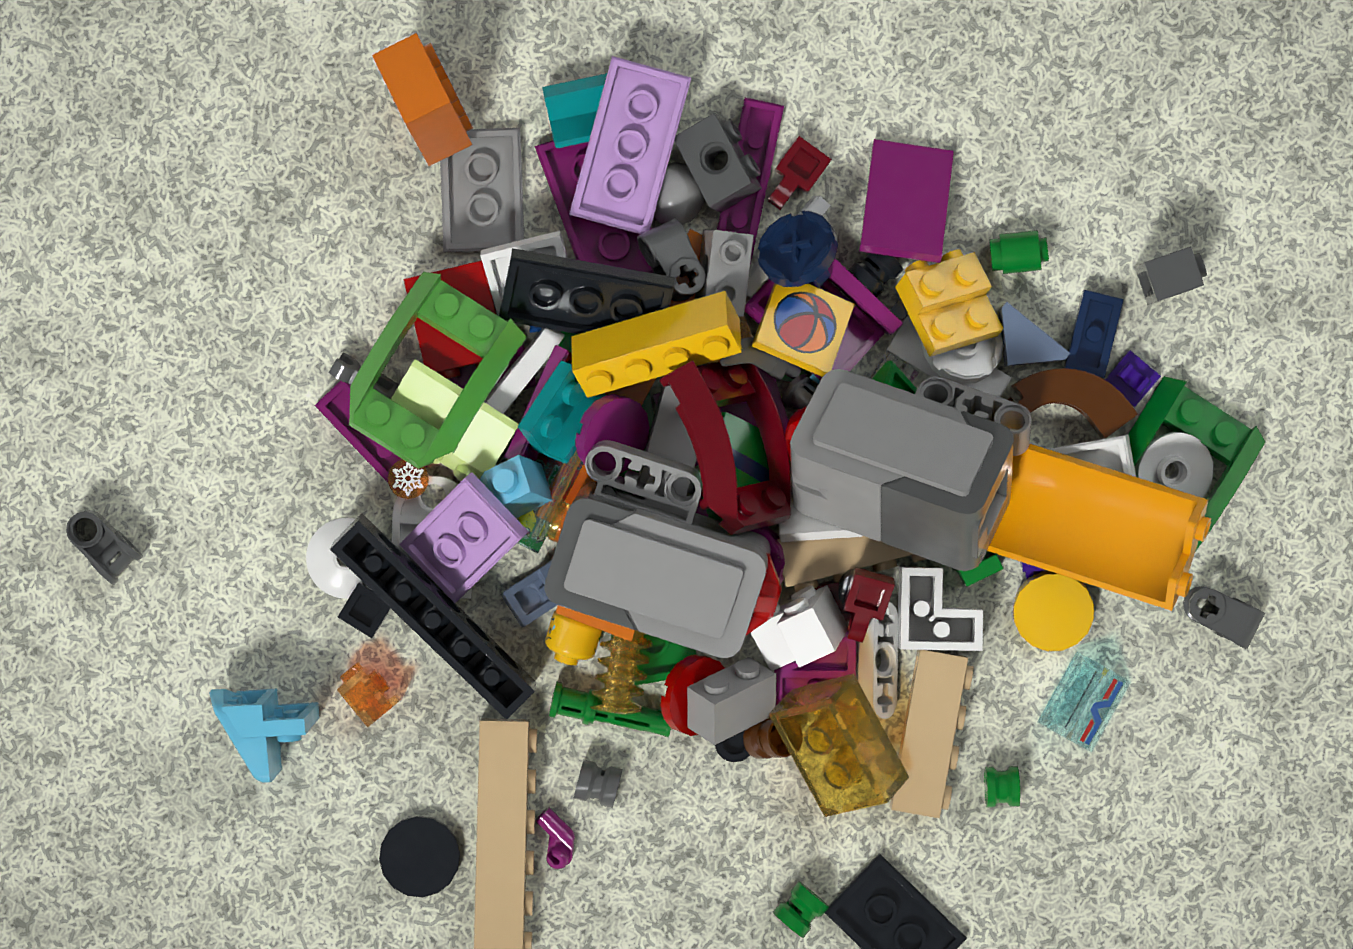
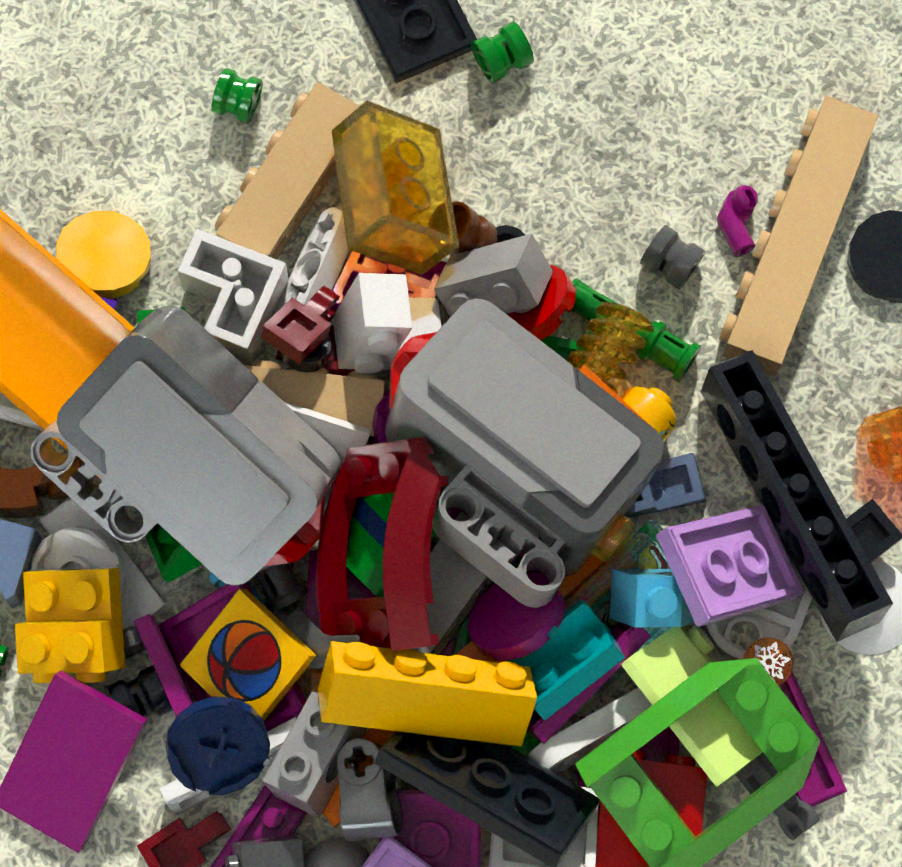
camera: 165 degrees left, 15 degrees down
clear light blue panel [1038,652,1131,752] -> none

